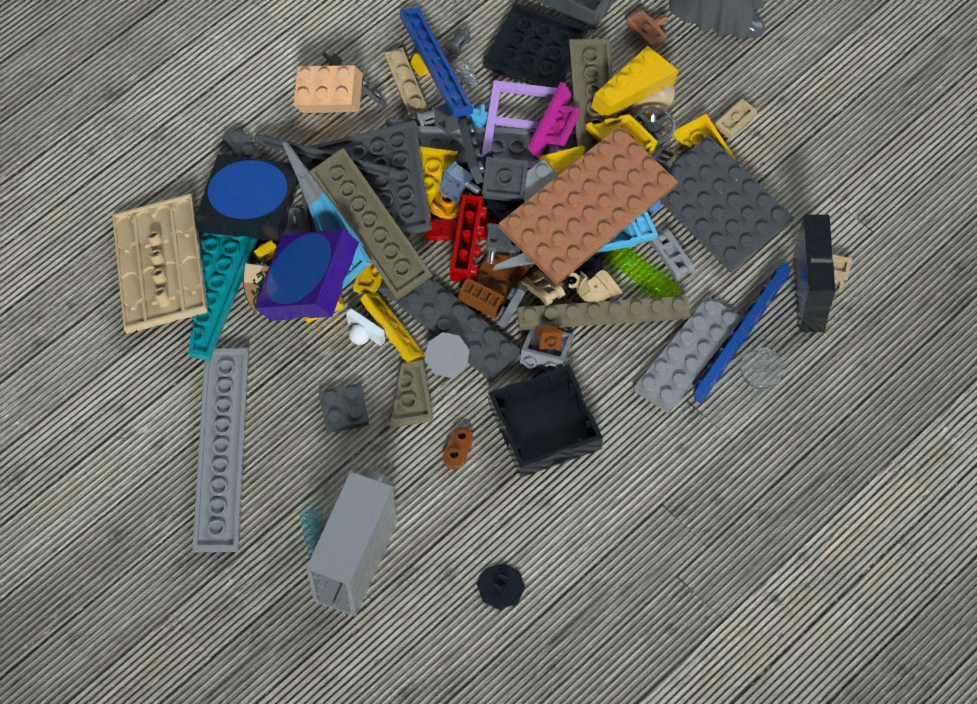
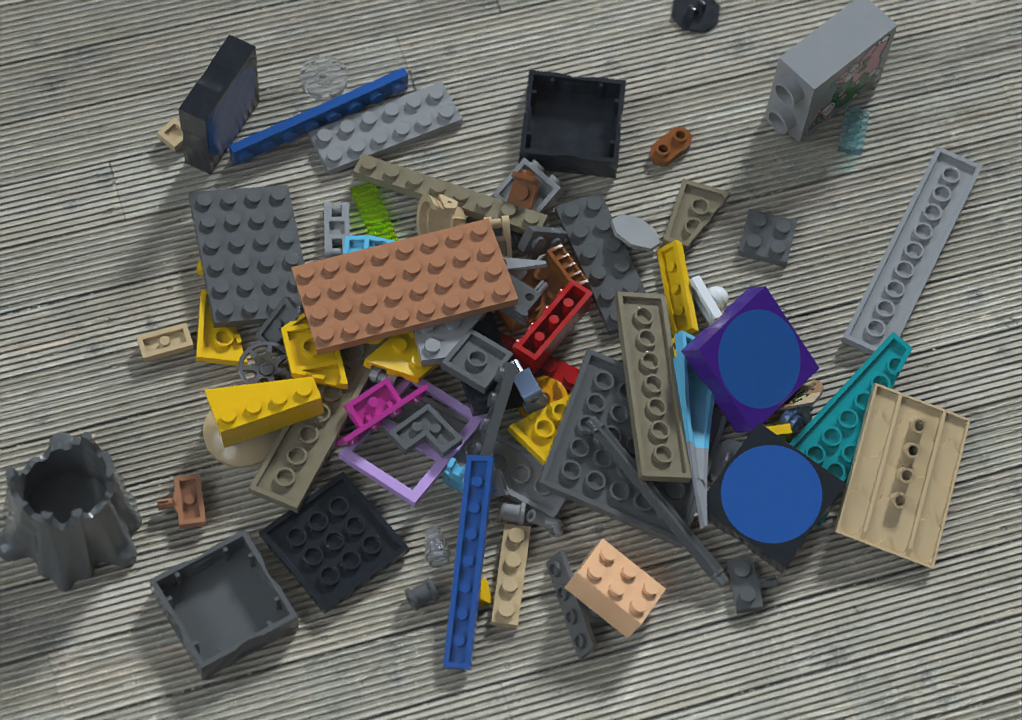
camera: 160 degrees left, 0 degrees up
none -> dark grey plate [388,403,463,458]

